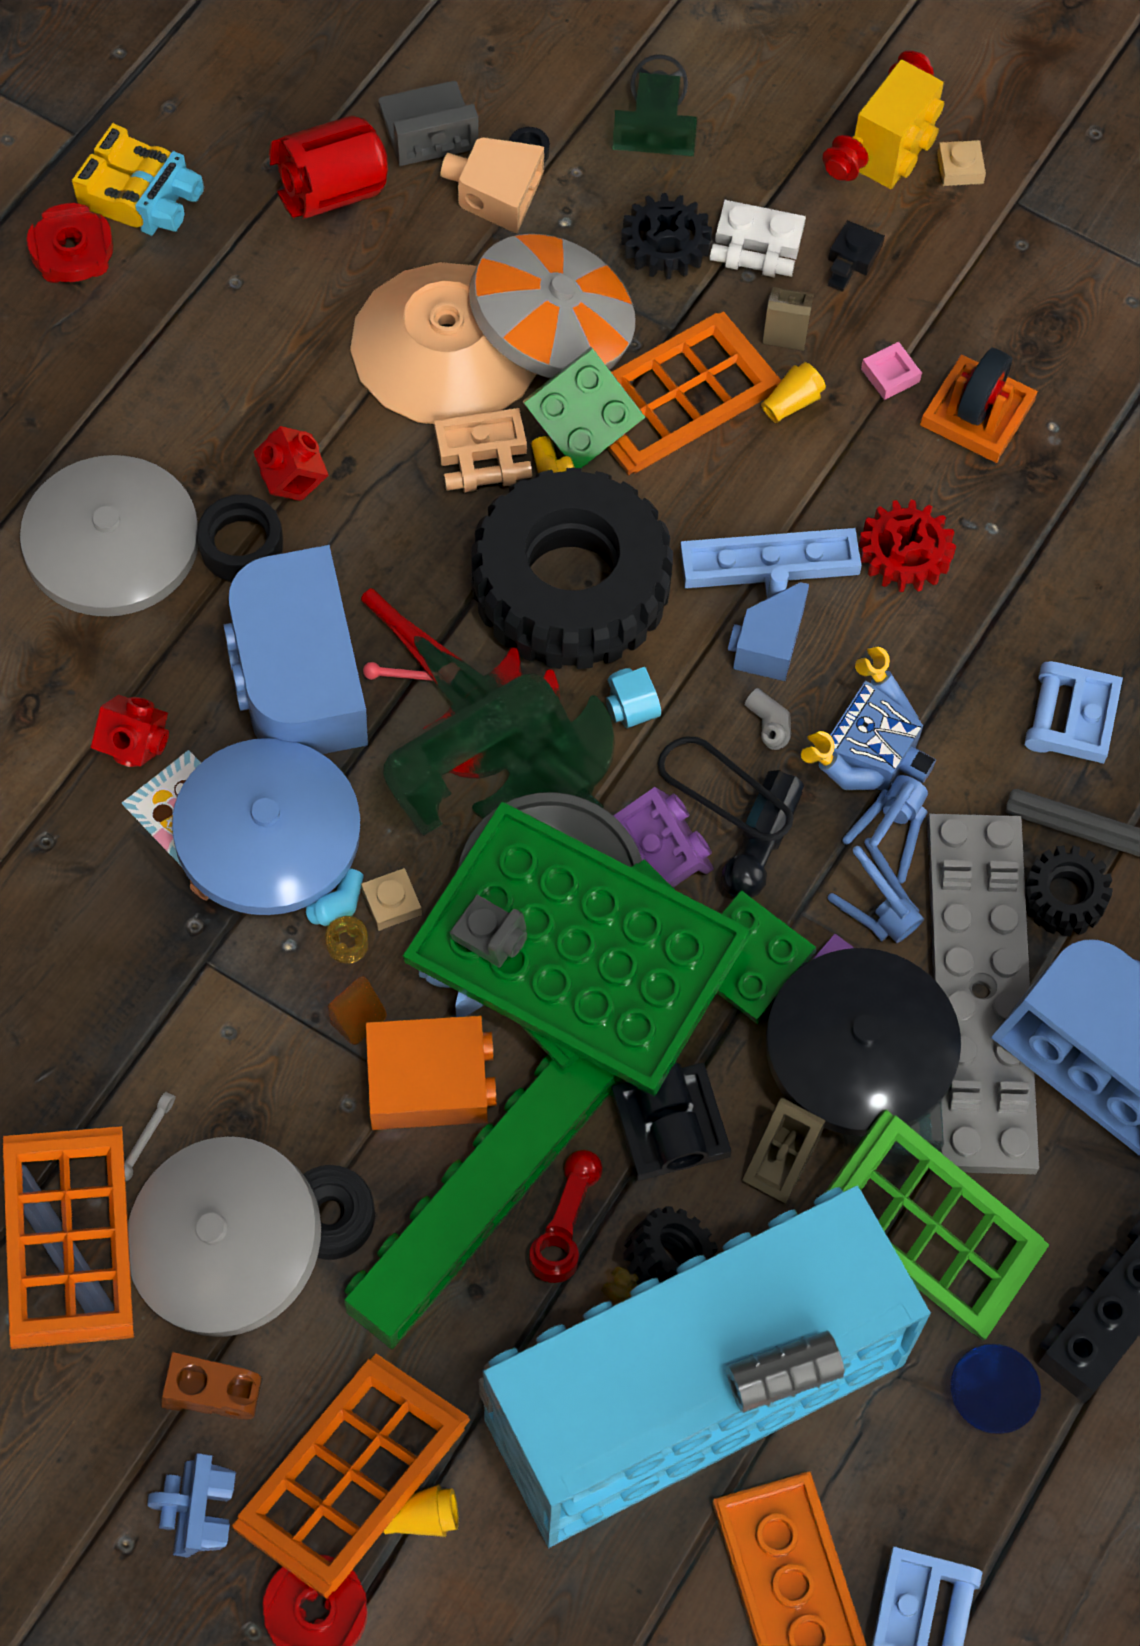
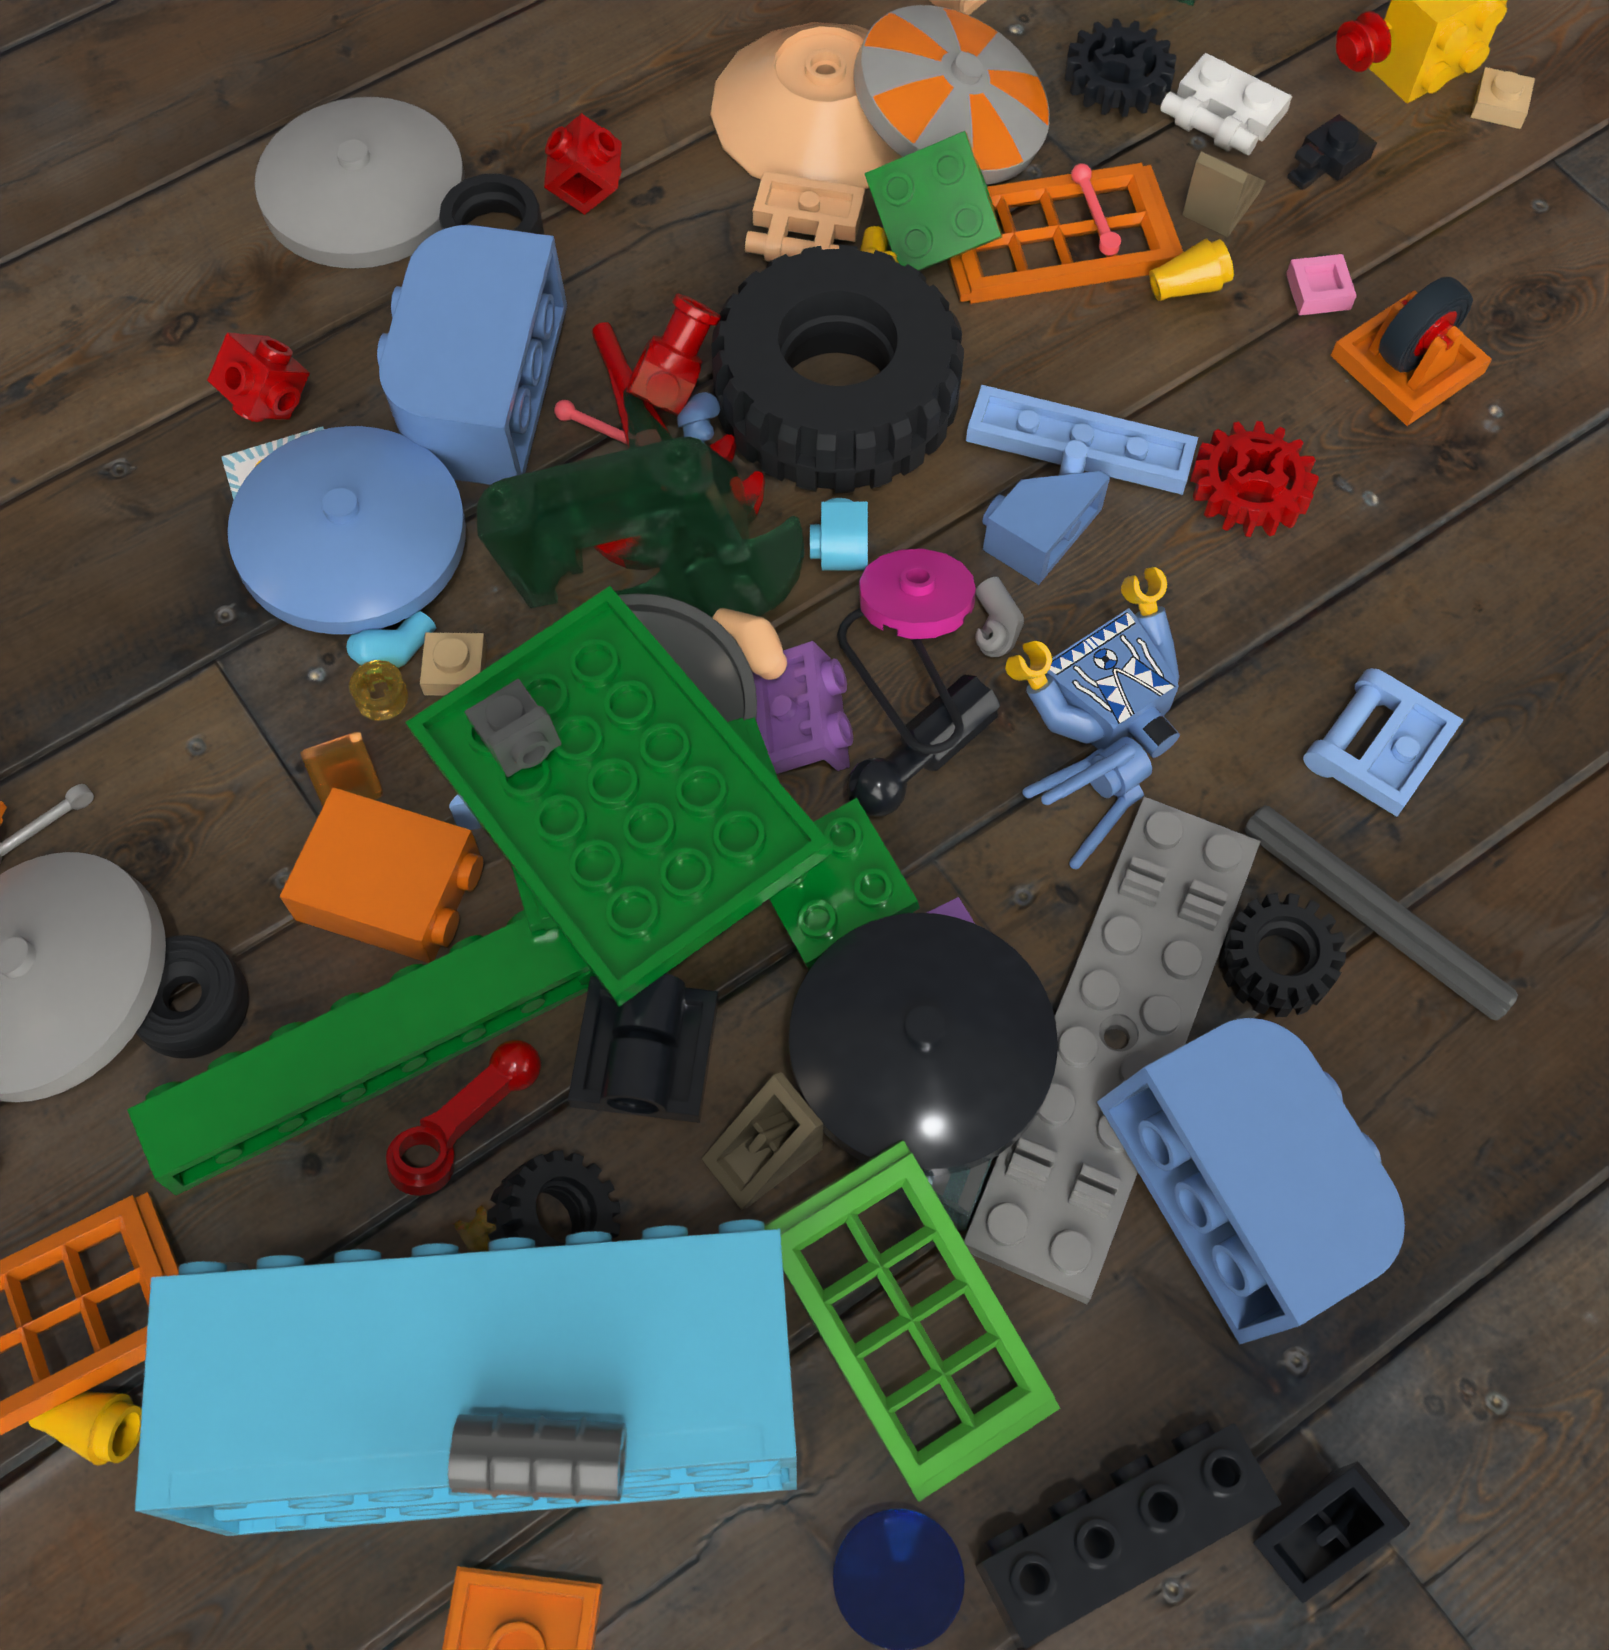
camera: 25 degrees right, 0 degrees up
medium blue plant [828,838,924,943] -> none
none -> red connector [626,293,721,417]
none -> medium blue arm [677,392,720,445]
none -> light nougat arm [713,608,787,680]
none -> dark pink plate [859,549,976,639]
none -> coral hinge [1071,163,1121,255]

